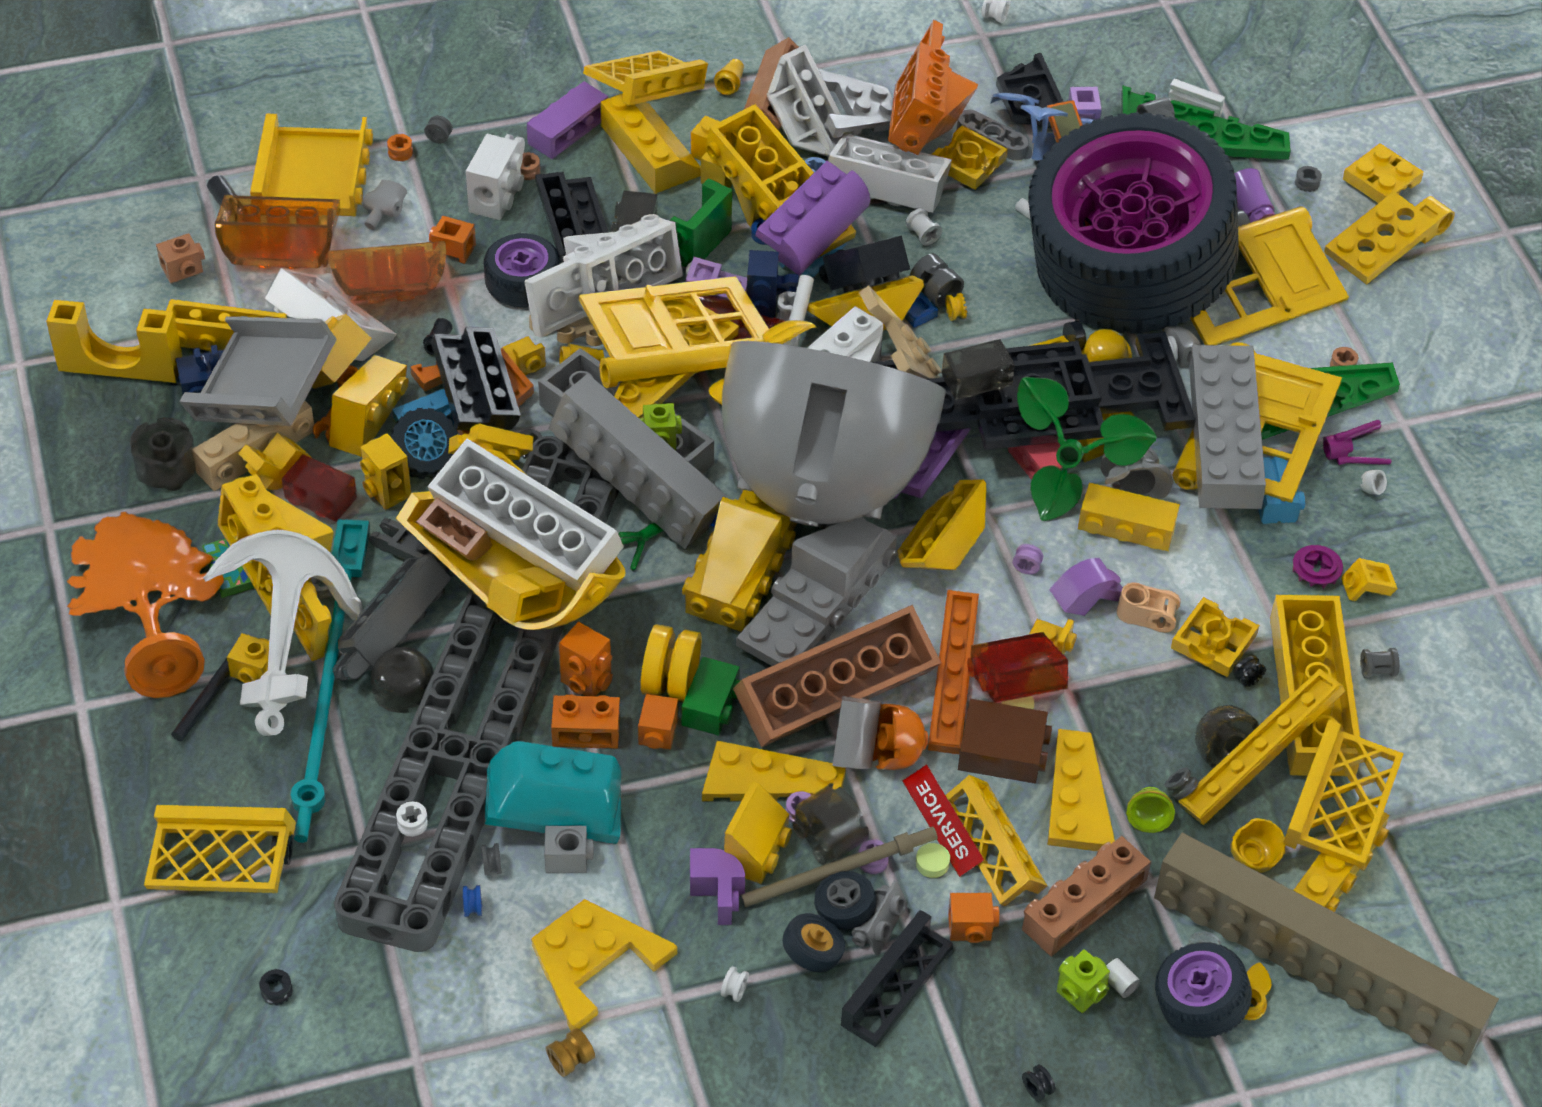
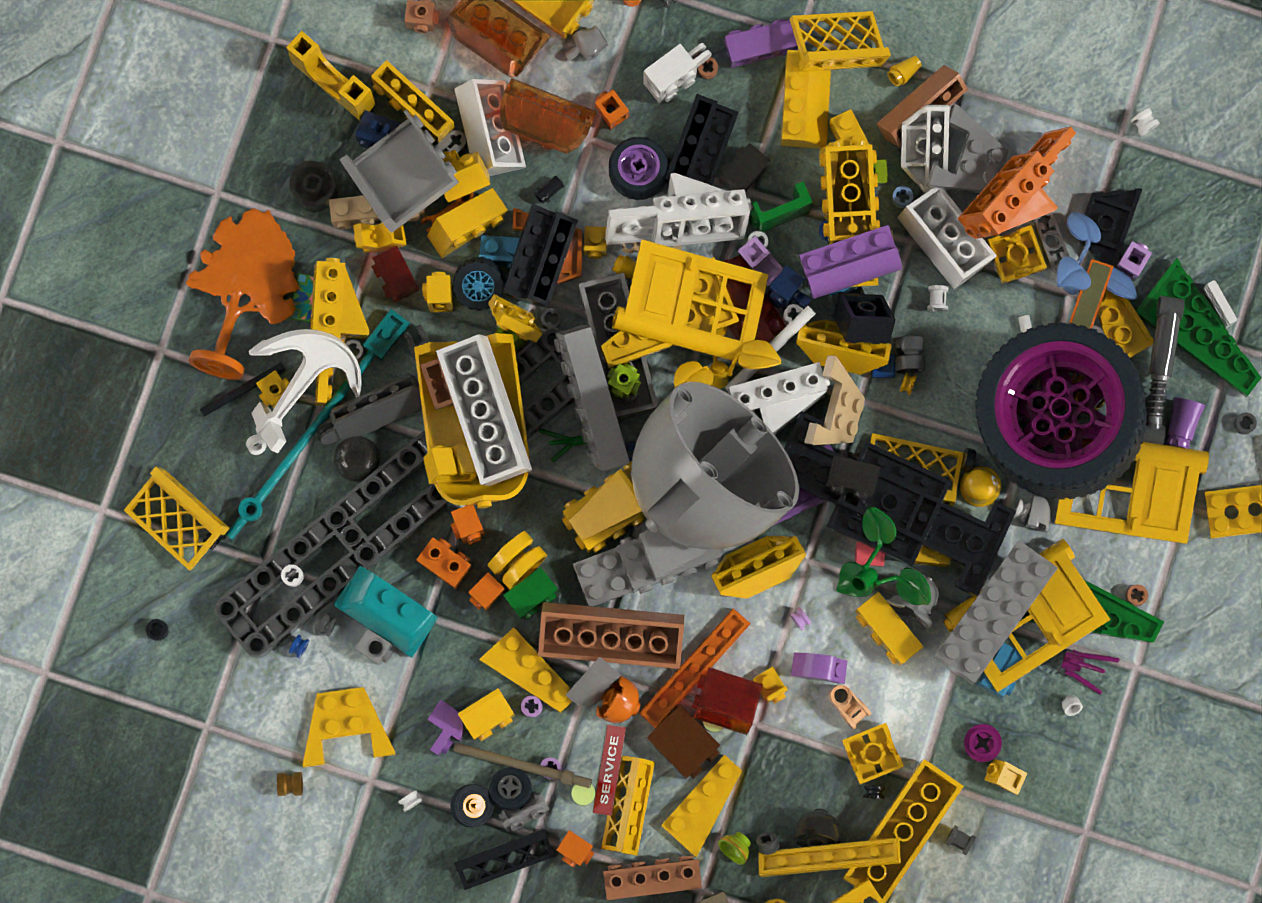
camera: 35 degrees right, 30 degrees up
clear smoke brick [792,783,869,865] -> none

